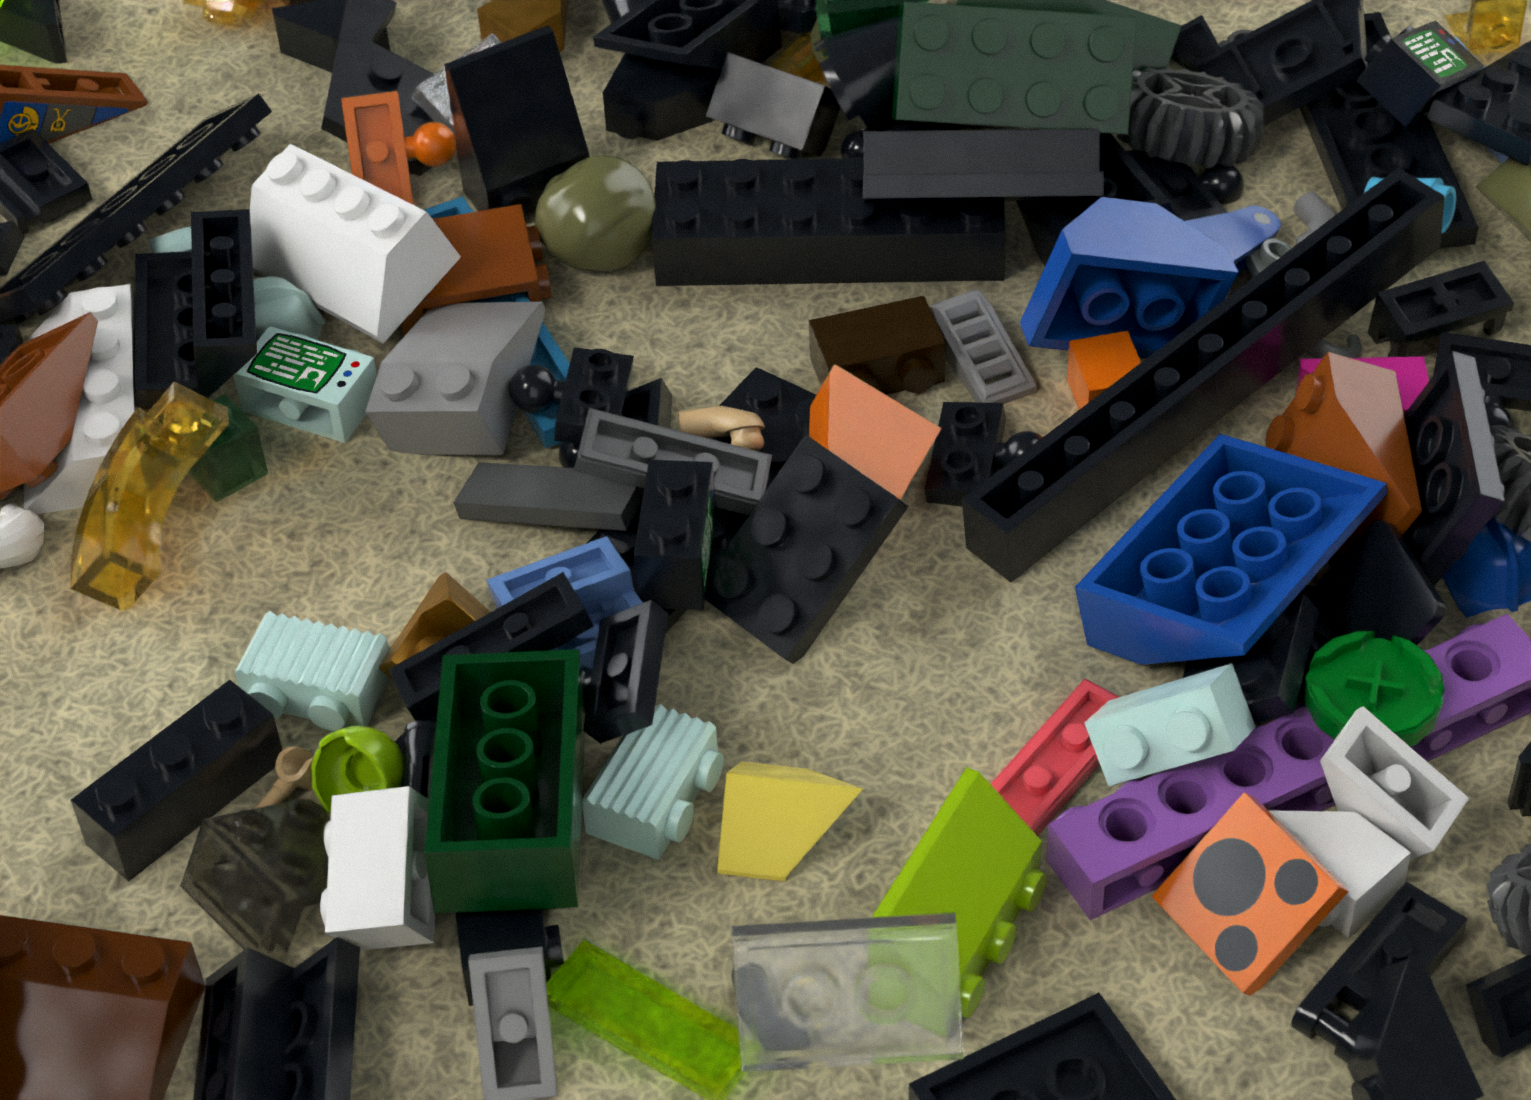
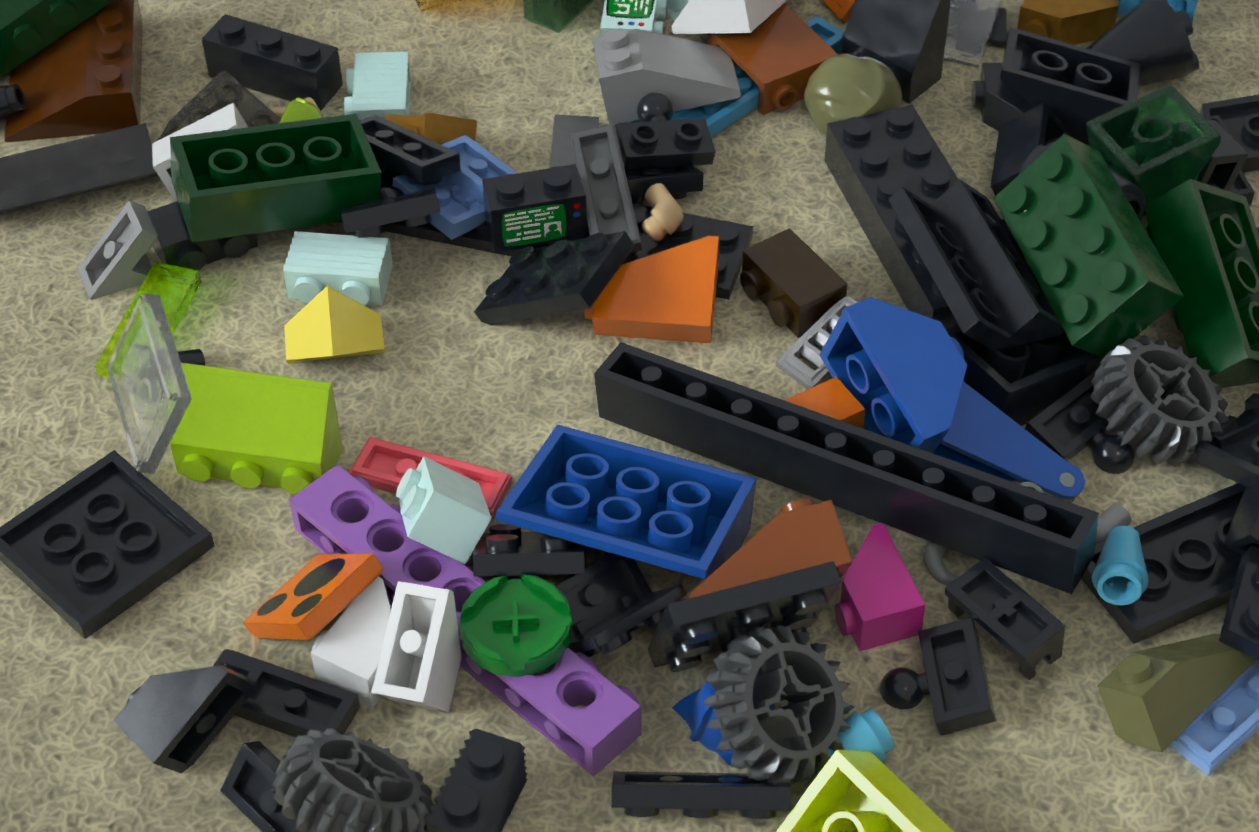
camera: 70 degrees right, 0 degrees up
black plate [925,402,1043,506] -> none

